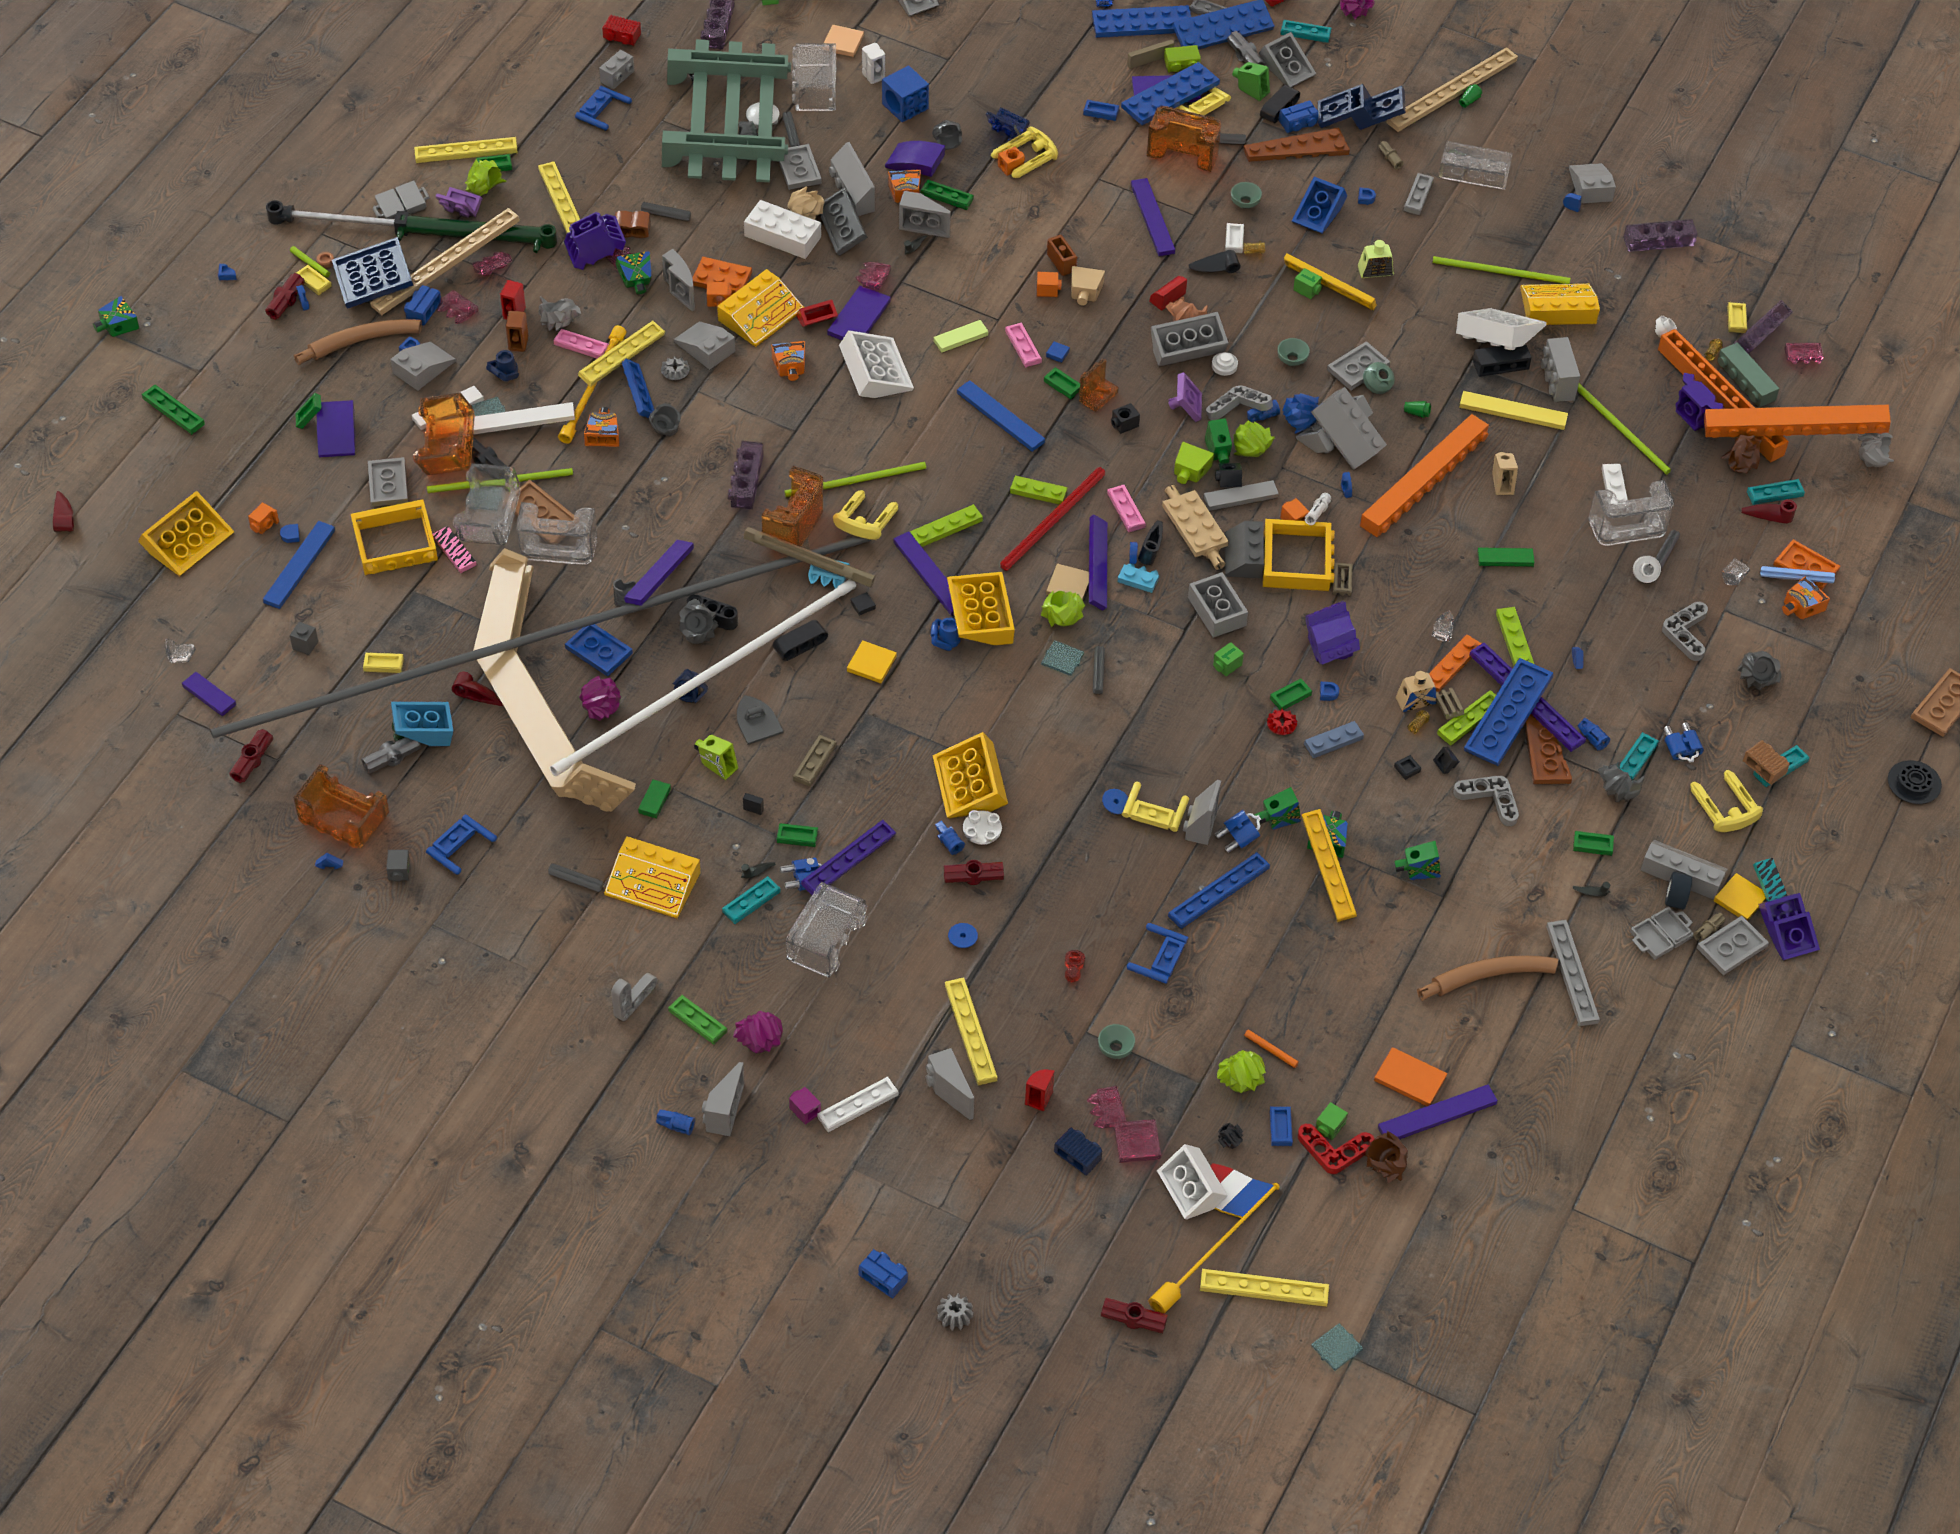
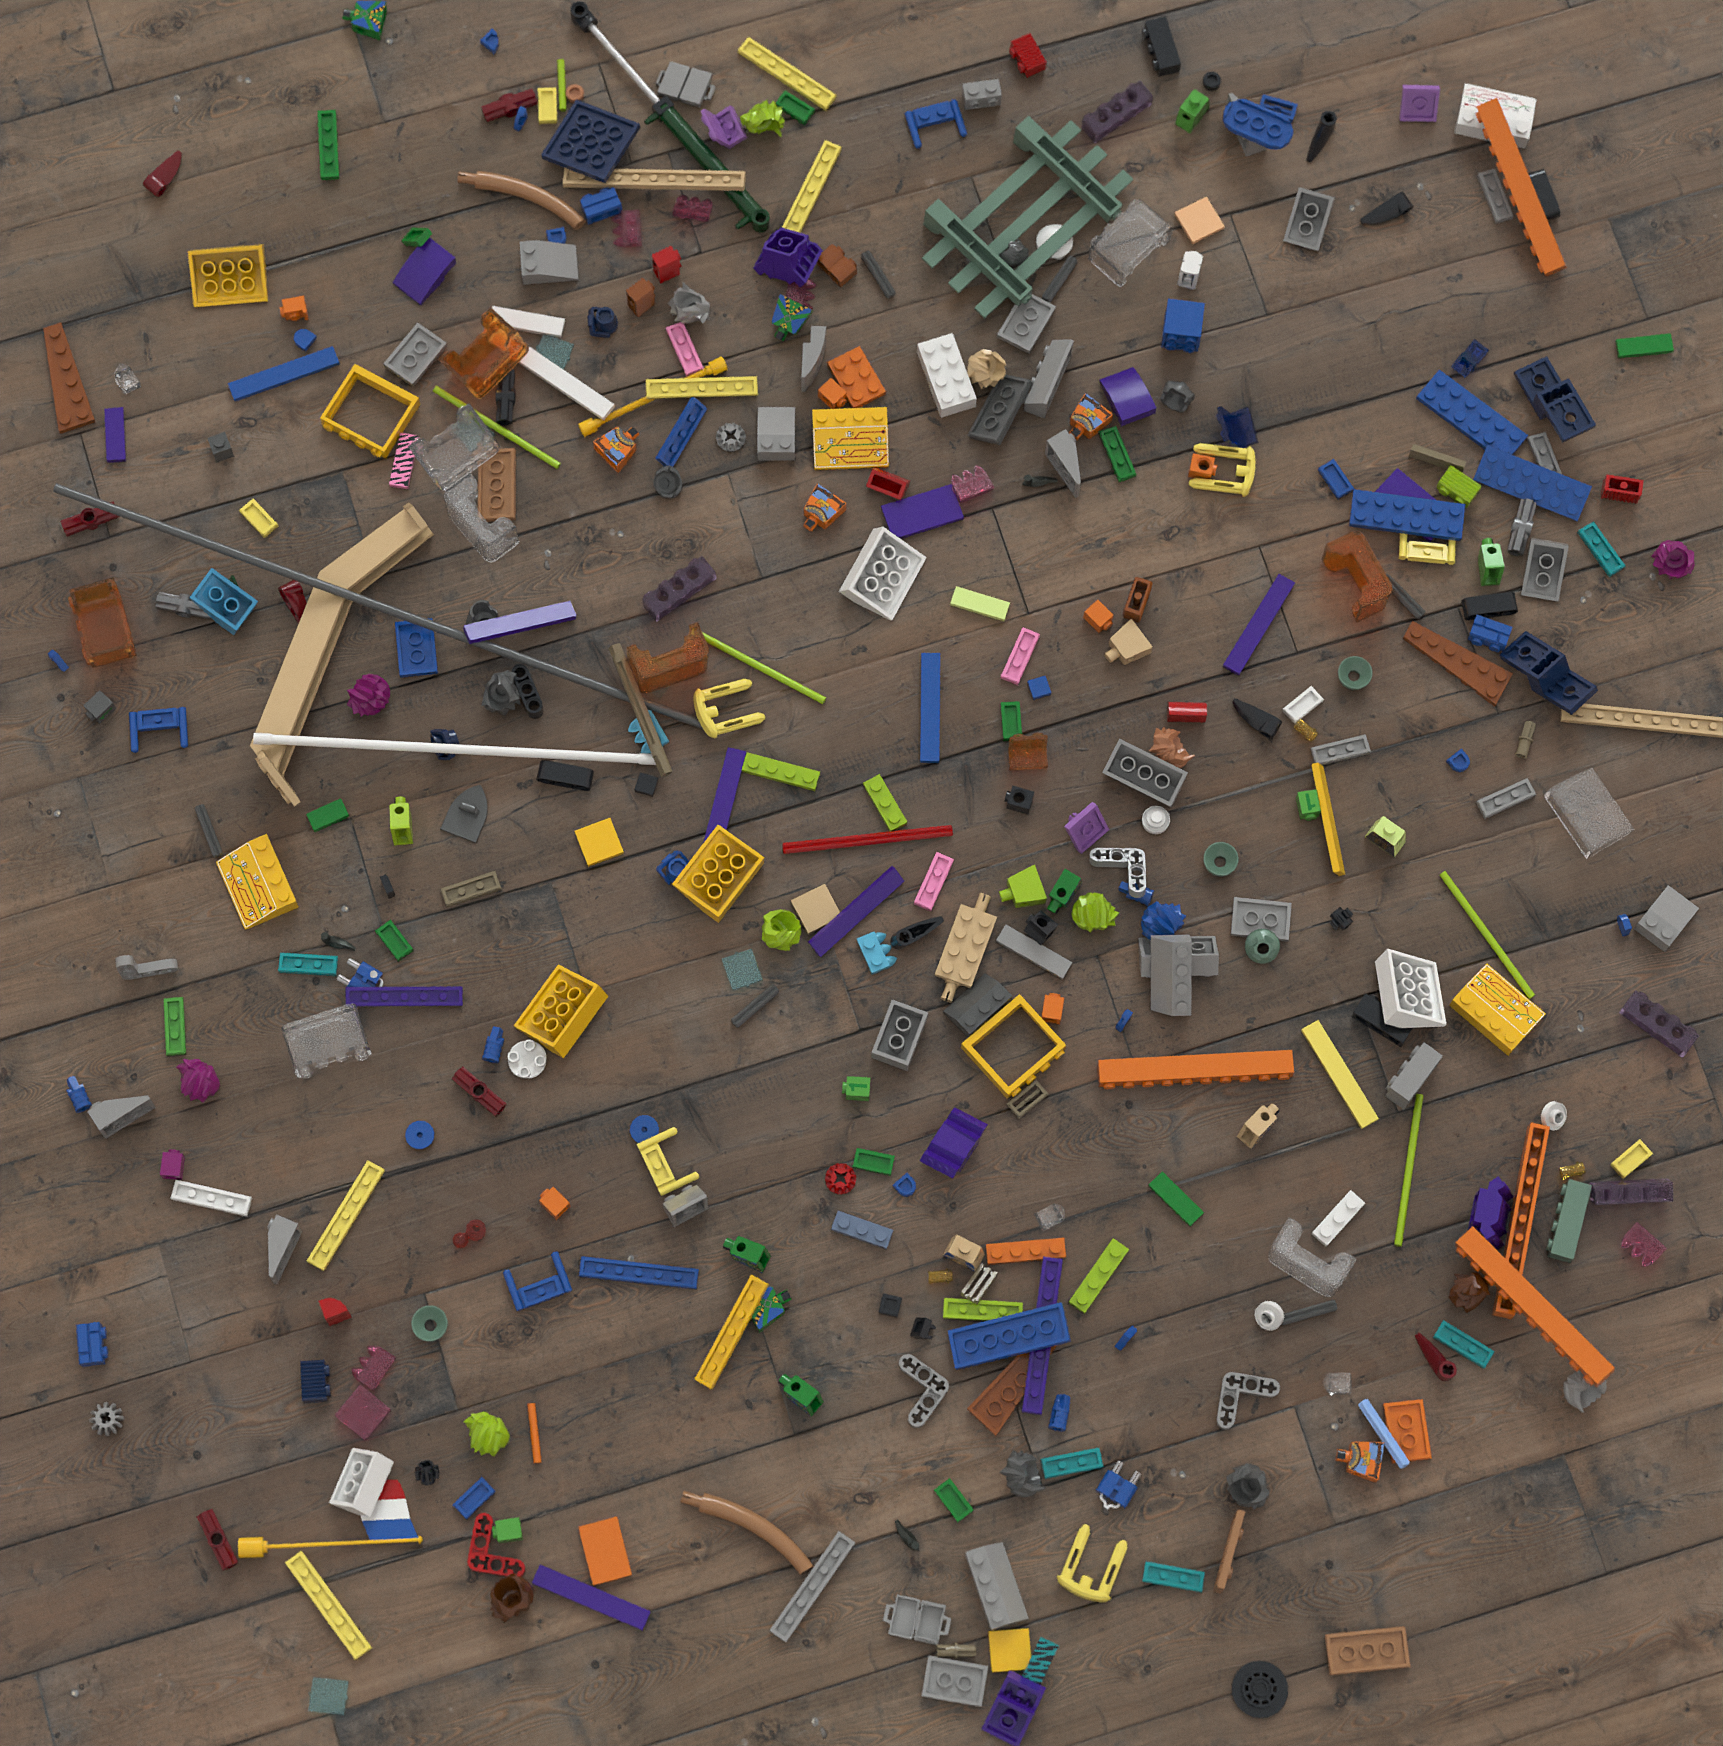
camera: 45 degrees right, 20 degrees up
blue tile [1129,542,1138,564] -> none
blue piece [1215,810,1261,853] -> none
blue slope [1292,177,1347,234] -> none
white pin [1305,493,1331,525] -> none
green cone [1404,401,1431,418] -> none
green cone [1459,84,1482,108] -> none
black wheel [1665,872,1692,910] -> none
medium nougat brick [1743,740,1790,785] -> none
none -> dark orange wing [43,322,95,434]
none -> orange brick [539,1187,571,1220]
none -> medium nougat plate [1213,1510,1245,1594]
none -> light grey tile [1310,734,1371,765]
none -> black gear [1330,907,1353,931]

